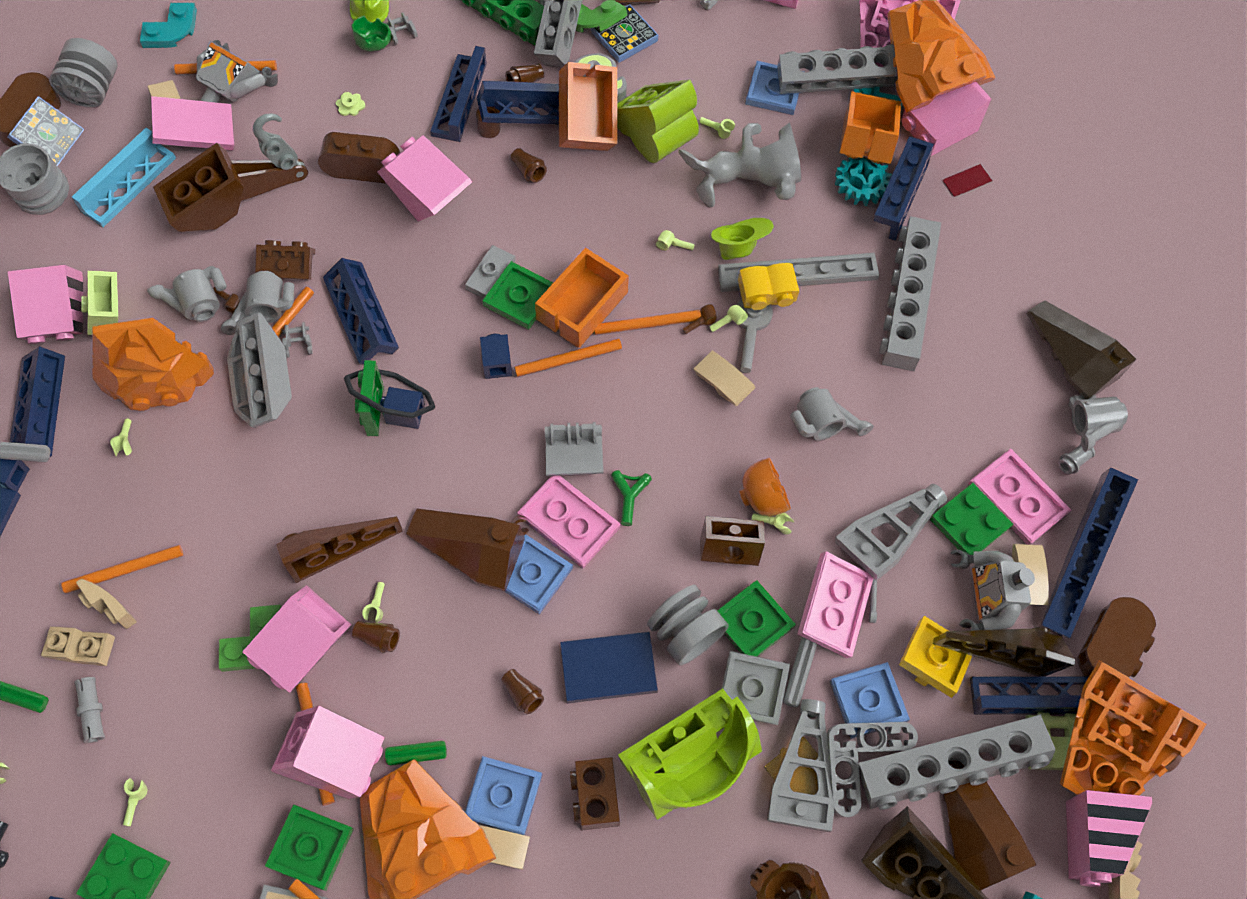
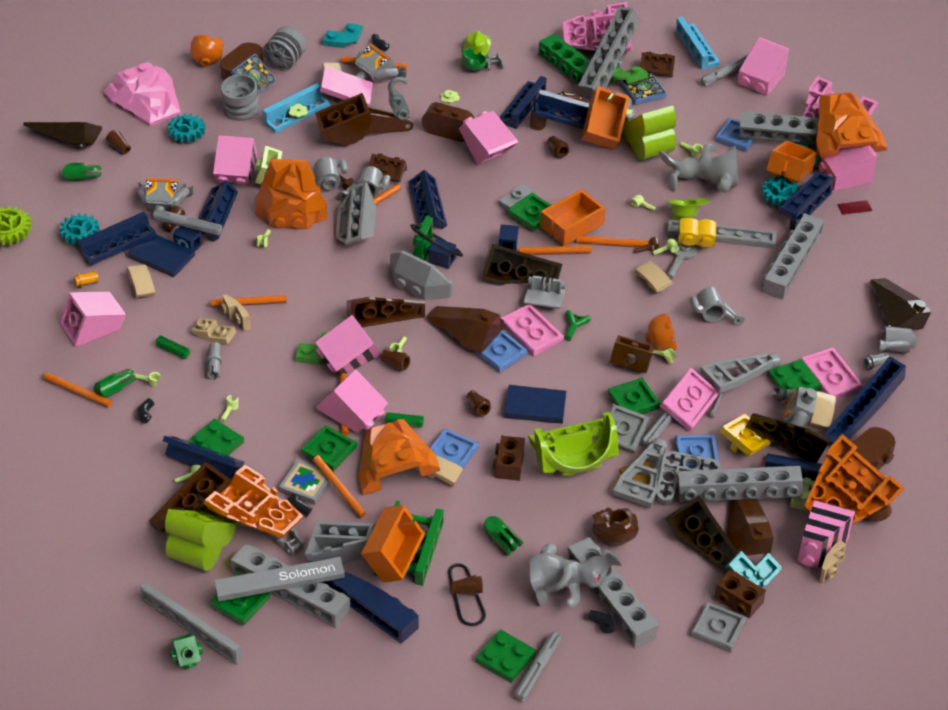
camera: 15 degrees right, 20 degrees down
light grey piece [282,322,313,358] -> none
light grey wheel [647,585,729,665] -> none
none -> yellowish green plant [289,104,308,118]
none -> black arm [371,34,390,51]
none -> light grey wedge [390,250,453,300]
none -> dark brown wedge [482,244,563,284]

